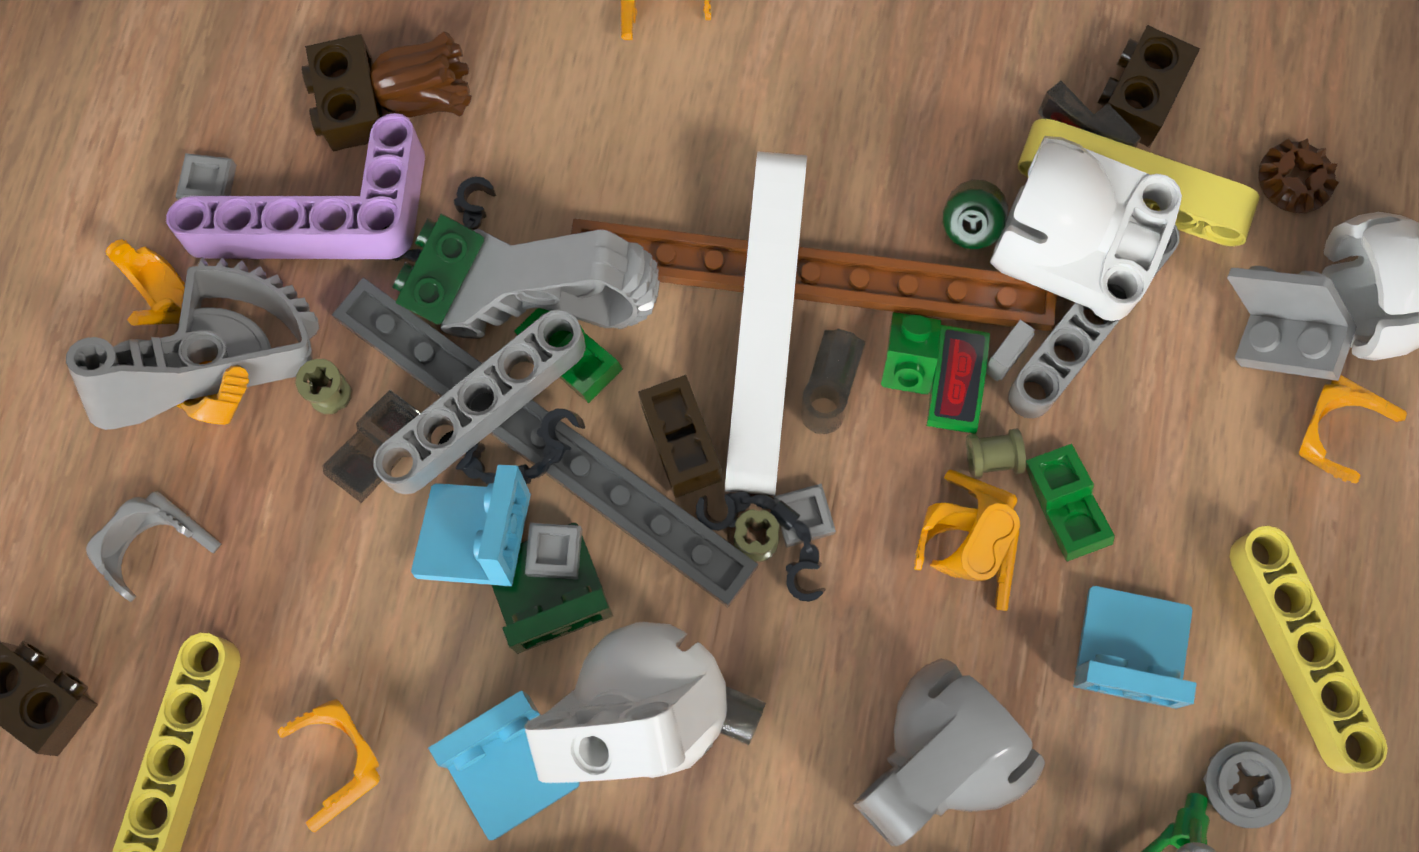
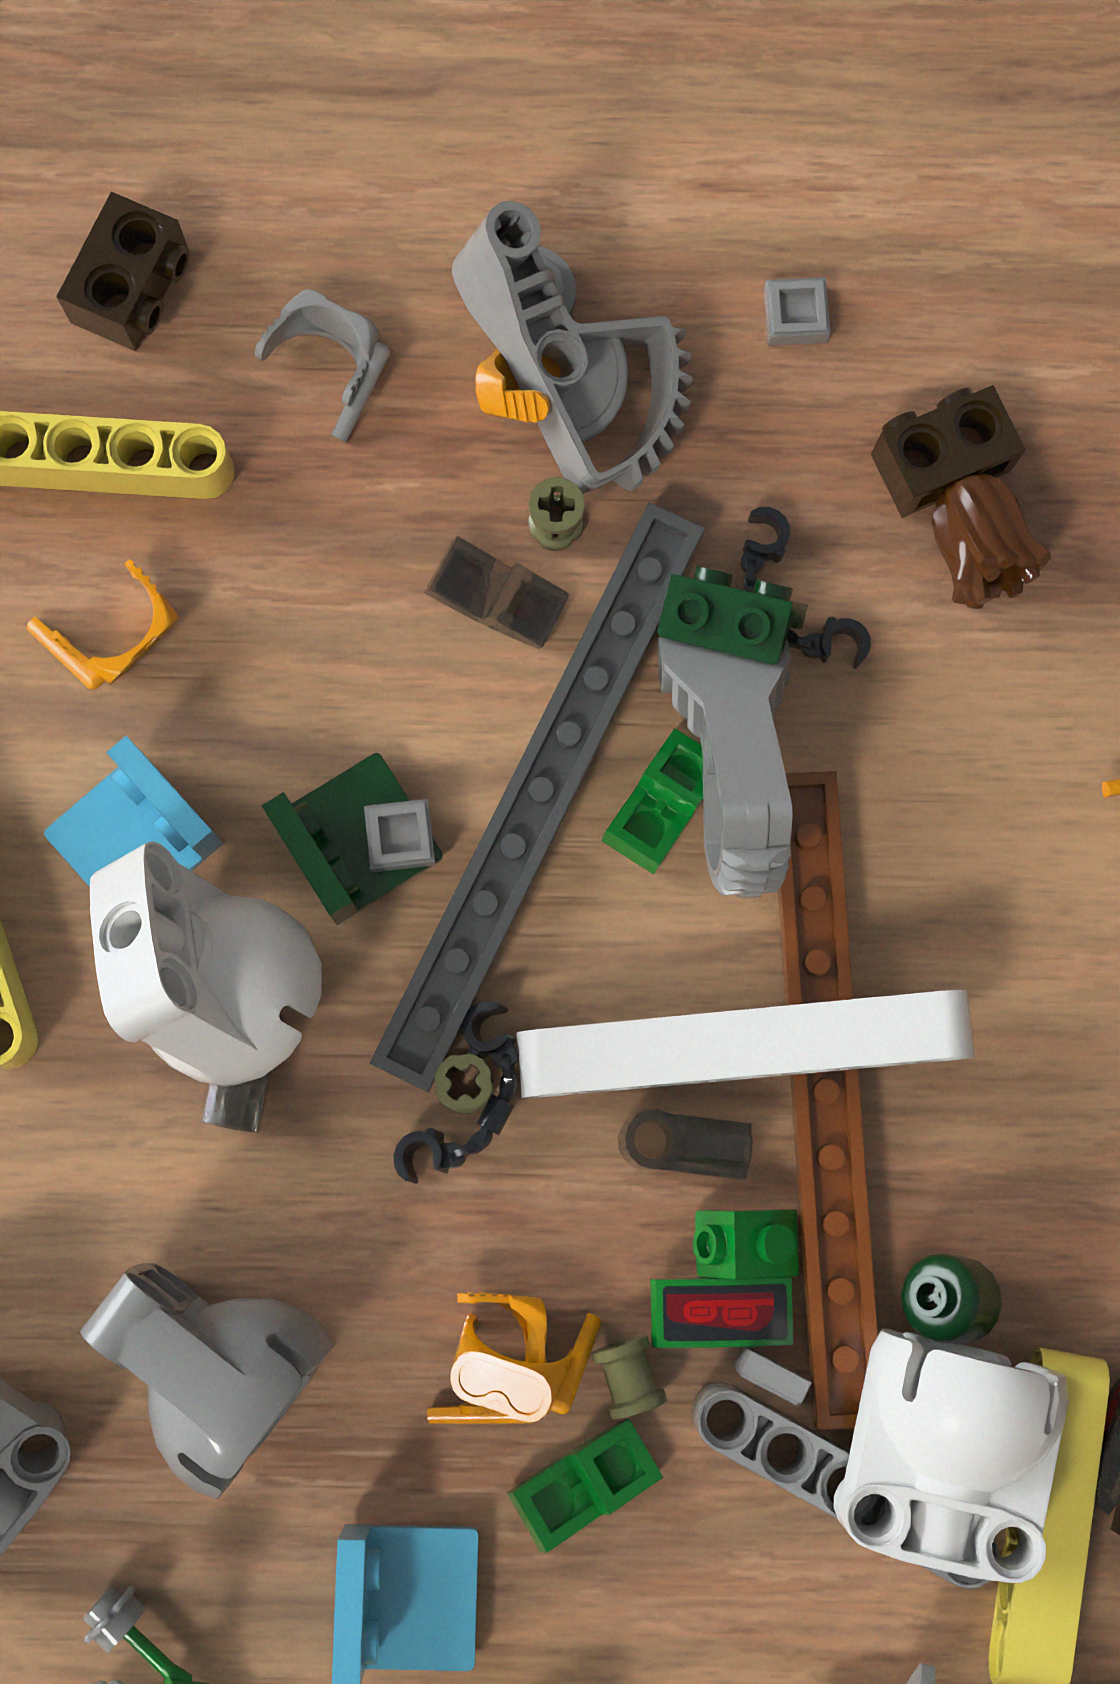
camera: 70 degrees right, 5 degrees up
light orange helmet [105,239,185,326] -> none
lavender beam [166,113,425,259] -> none
light grey beam [373,310,586,494] -> none
medium azure bracket [411,465,531,586] -> none
black piece [438,409,585,484] -> none
dark brown brick [638,375,722,498] -> none
light grey tile [773,483,836,548] -> none

